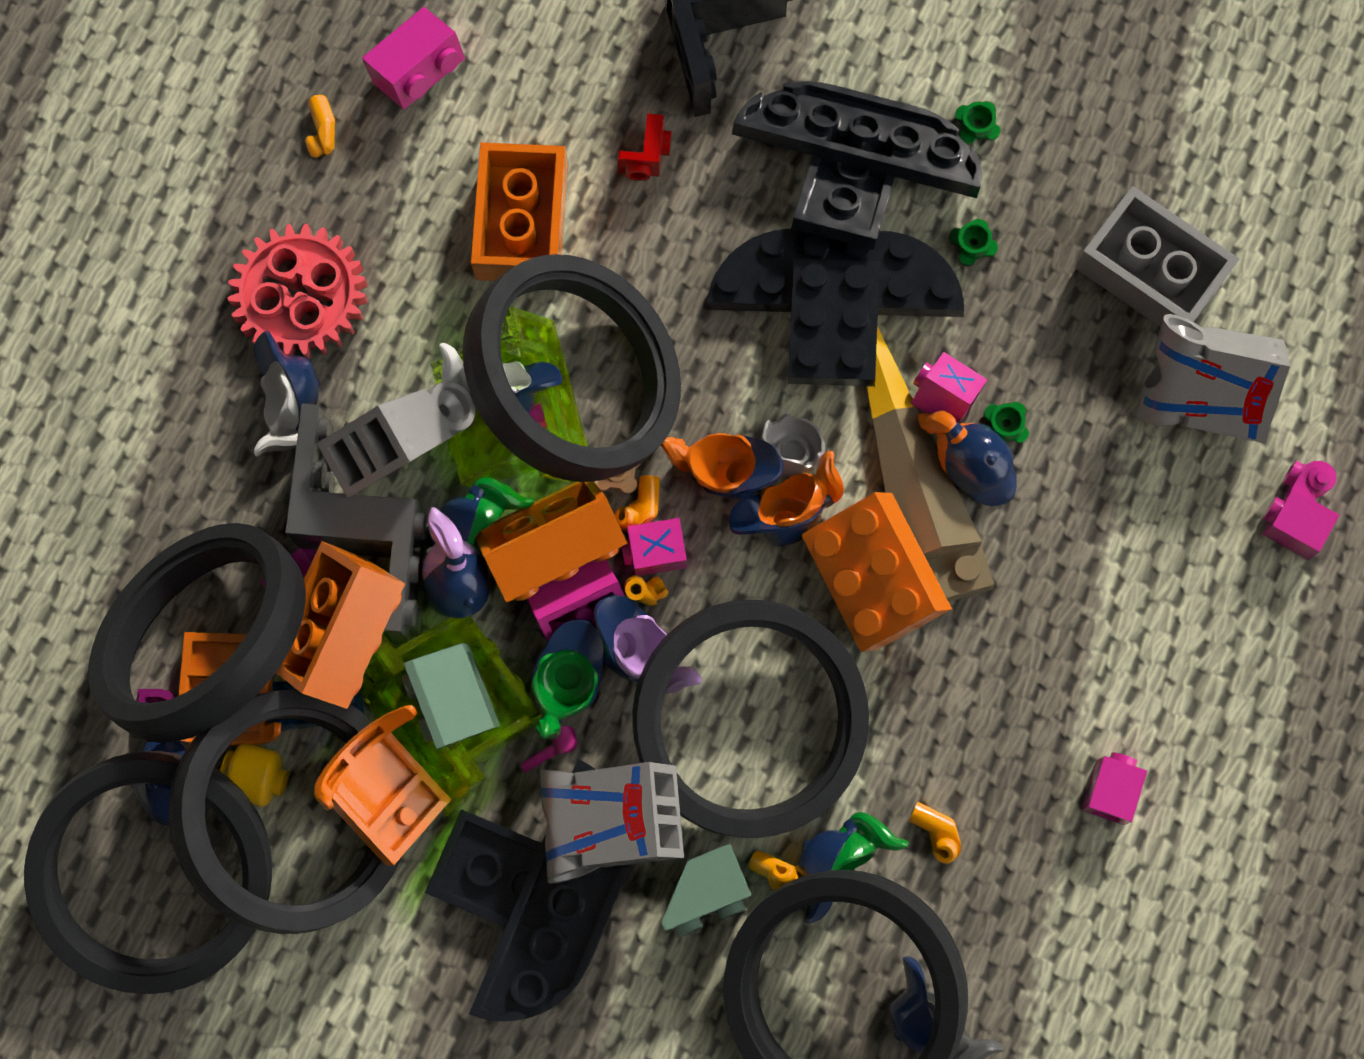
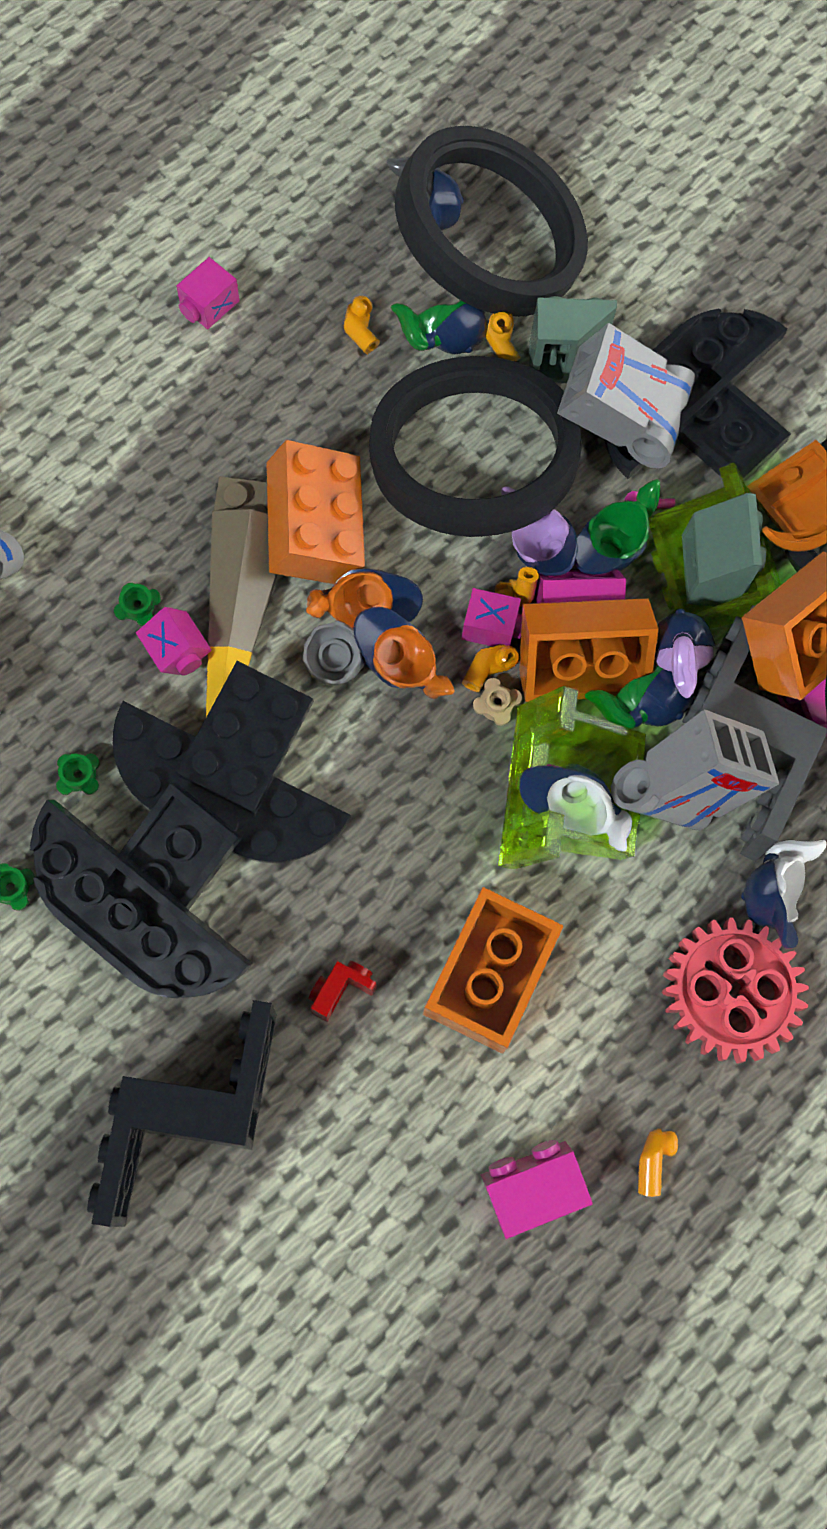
camera: 165 degrees left, 5 degrees down
black tyre [462,254,681,482] -> none
dark blue hair [917,410,1017,506] -> none

